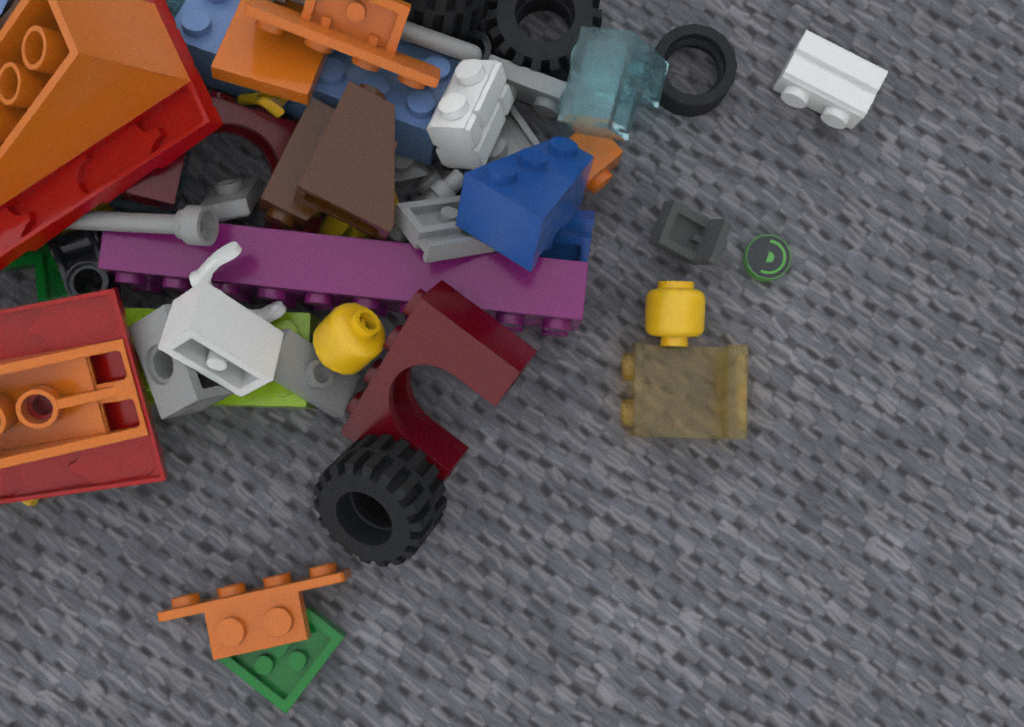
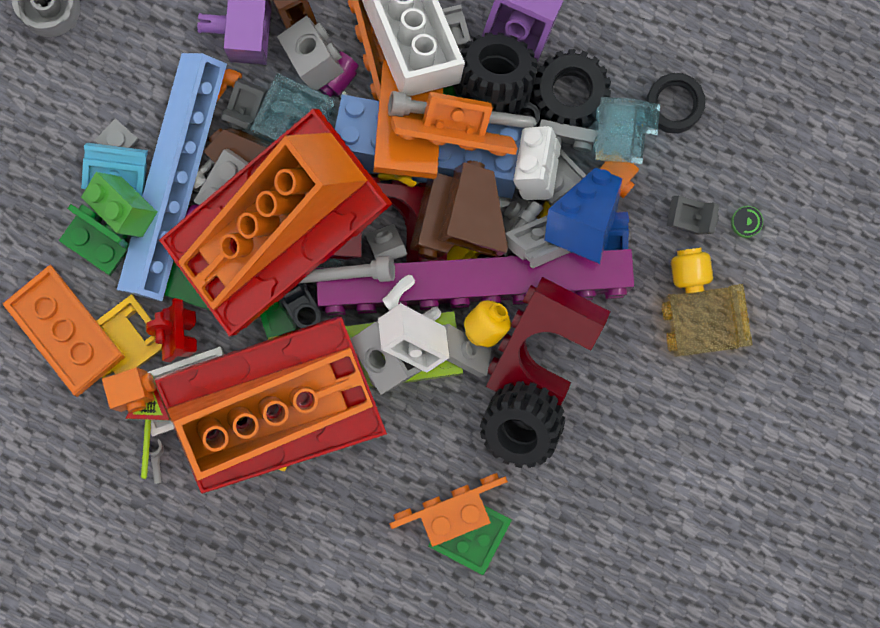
camera: 15 degrees left, 0 degrees up
white brick [773,30,888,130] -> none

